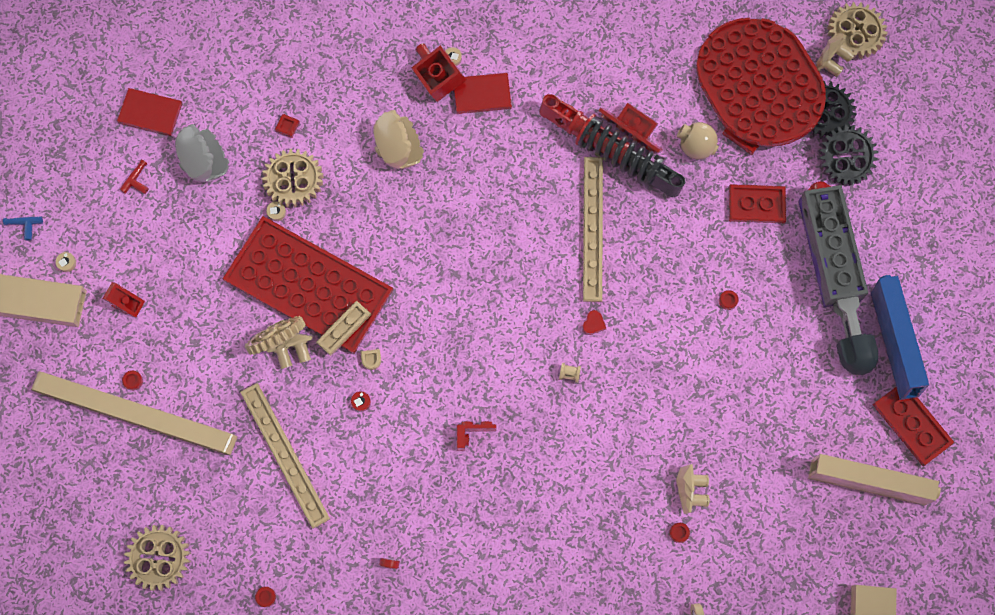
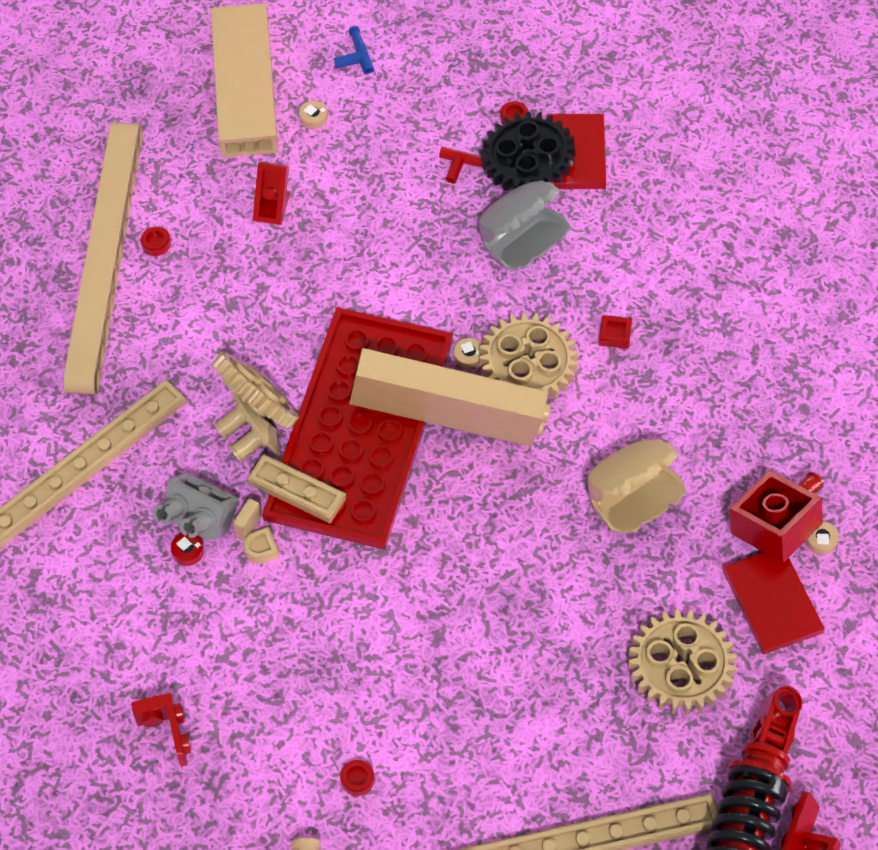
camera: 80 degrees right, 15 degrees down
none -> light grey brick [152,472,239,540]
none -> tan tile [233,498,262,541]
none -> red tile [340,760,375,796]
none -> tan brick [349,348,551,446]
none -> black gear [481,112,576,191]
none -> red tile [500,101,529,125]
none -> tan gear [628,609,737,715]

